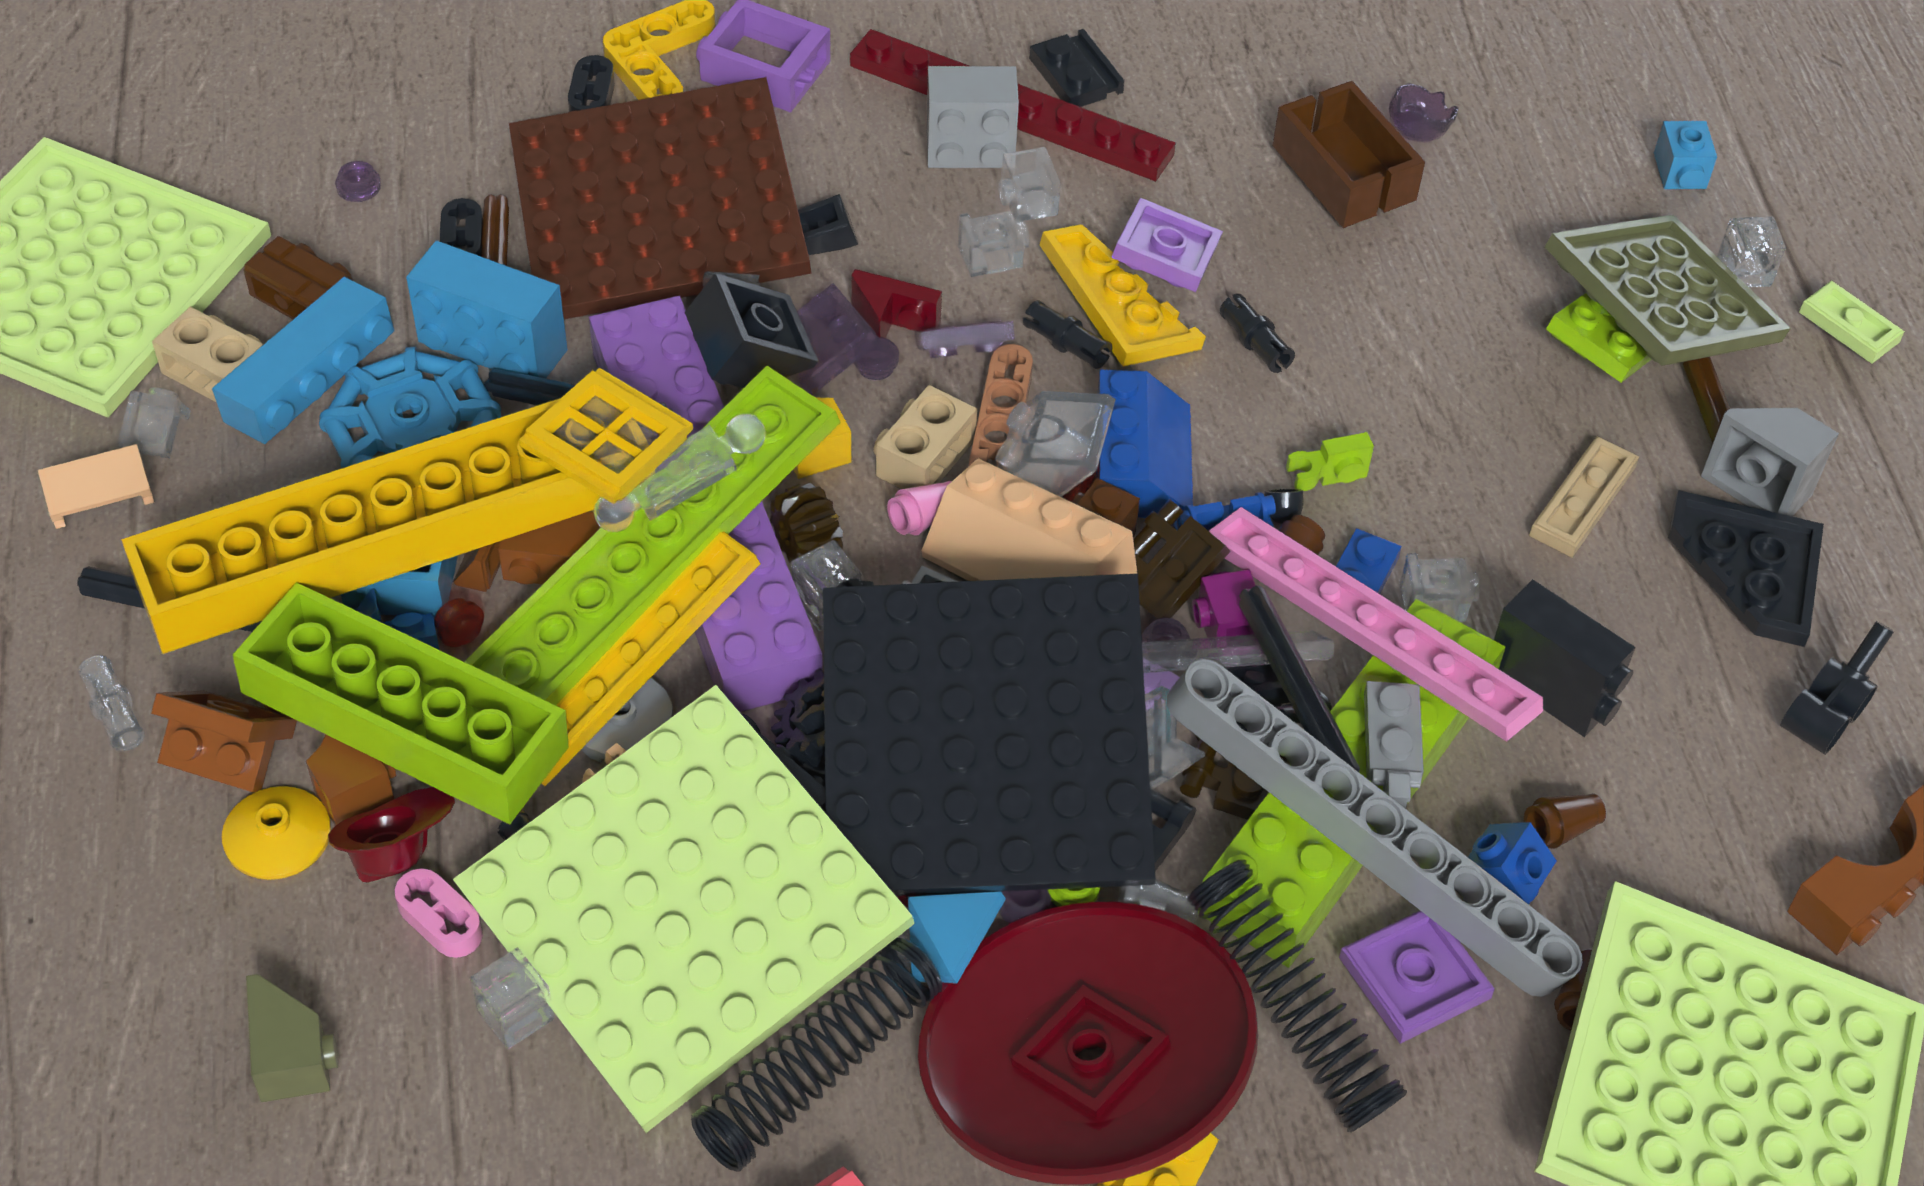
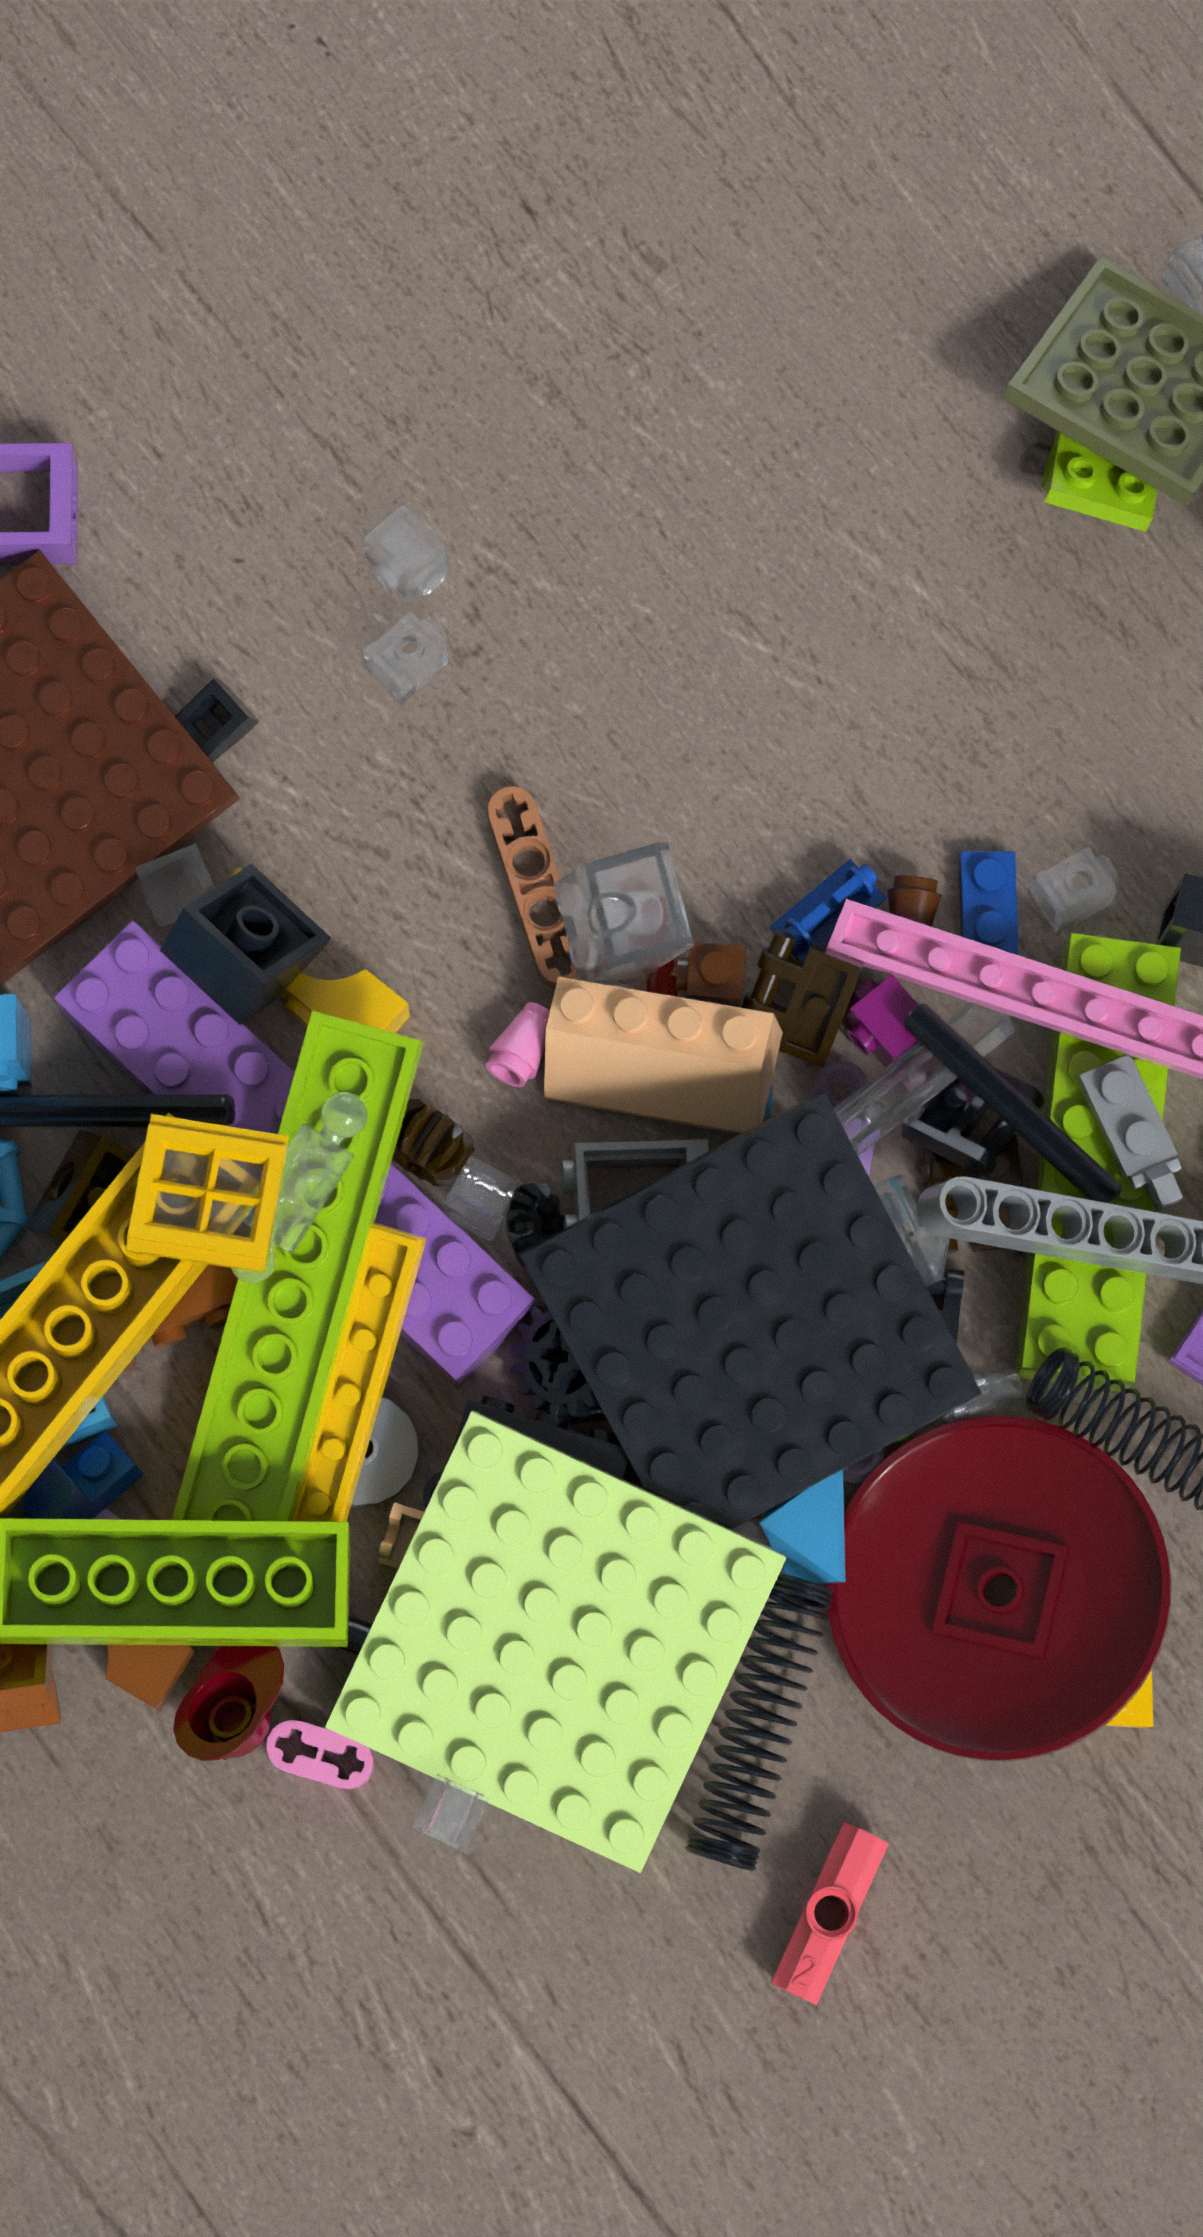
camera: 30 degrees left, 25 degrees up
yellow dish [222,786,331,880] -> none
olive slope [246,974,339,1102] -> none
clear red plate [434,598,484,647] -> none
clear purple wing [797,283,881,395] -> none
dark red plate [850,29,1176,182] -> none
dark red slope [851,269,942,348] -> none
clear purple plate [853,337,899,380] -> none
tan brick [873,385,977,489] -> none
clear purple plate [915,320,1015,358] -> none
light grey brick [926,66,1019,168] -> none
black pin [1023,300,1112,369] -> none
black plate [1029,29,1125,107] -> none
yellow wing [1039,224,1206,367] -> none
blue slope [1096,369,1193,518] -> none
medium lavender plate [1112,198,1223,292] -> none
black pin [1219,294,1295,373] -> none
black hinge [1264,489,1304,523] -> none
reddish brown piece [1272,81,1425,228] -> none
lime plate [1286,432,1374,491] -> none
clear purple hair [1389,83,1459,143] -> none
tan tile [1529,436,1639,558] -> none
dark azure brick [1654,121,1717,189] -> none

